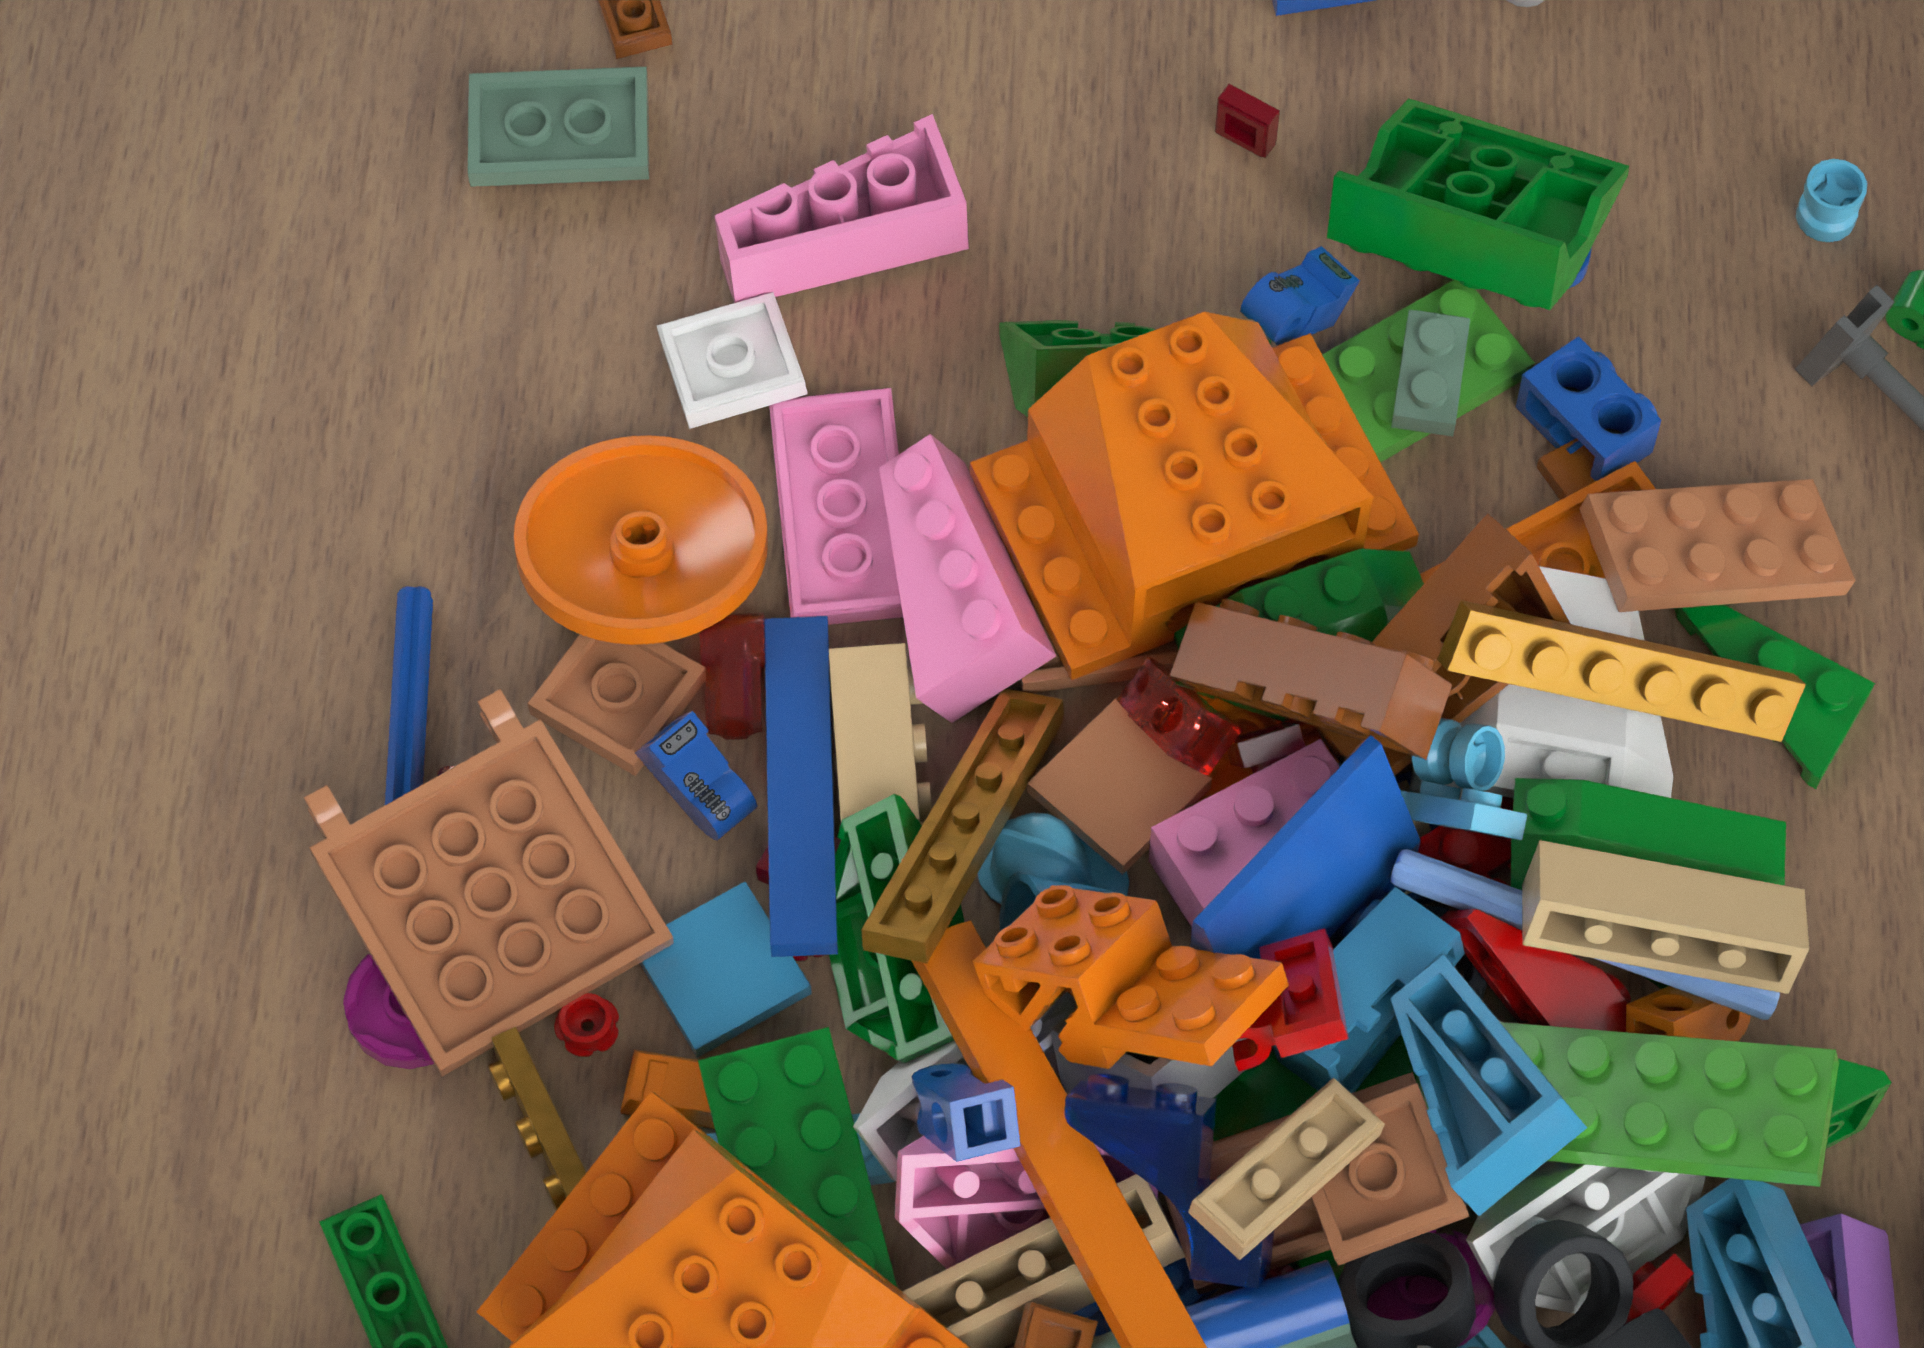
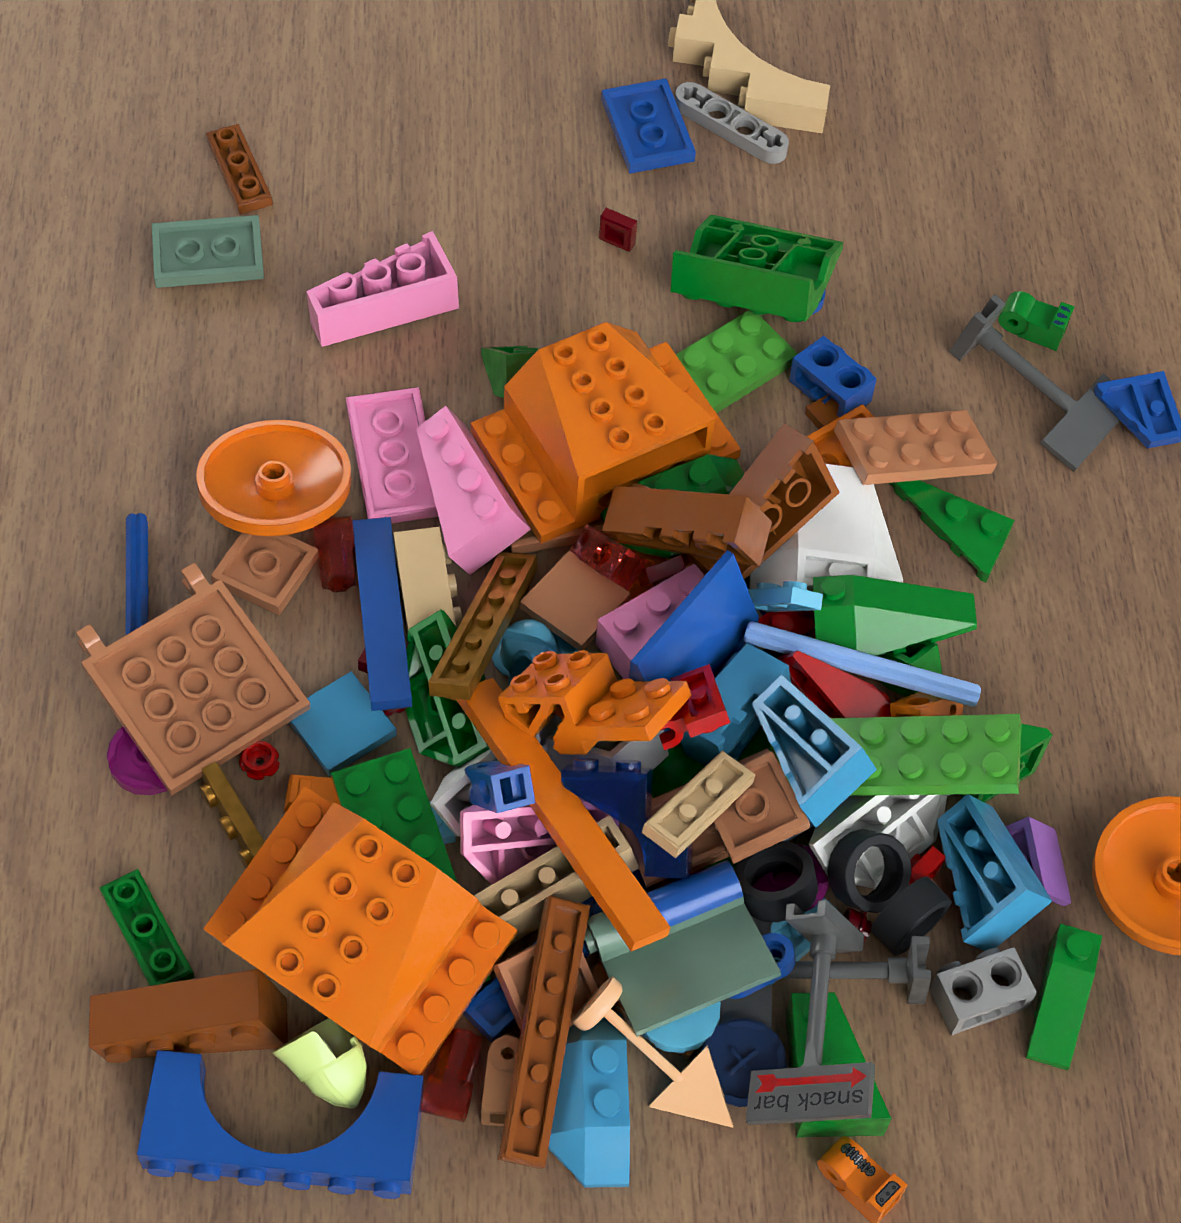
camera: 10 degrees left, 5 degrees down
blue leg [635,711,758,841] -> none
white plate [657,292,807,429] -> none
blue leg [1240,246,1360,346] -> none
sand green plate [1391,309,1470,437] -> none
medium azure wheel [1412,718,1505,791] -> none
plate [1437,600,1806,742] -> none
tan brick [1522,840,1809,994] -> none
medium azure wheel [1796,159,1867,242] -> none

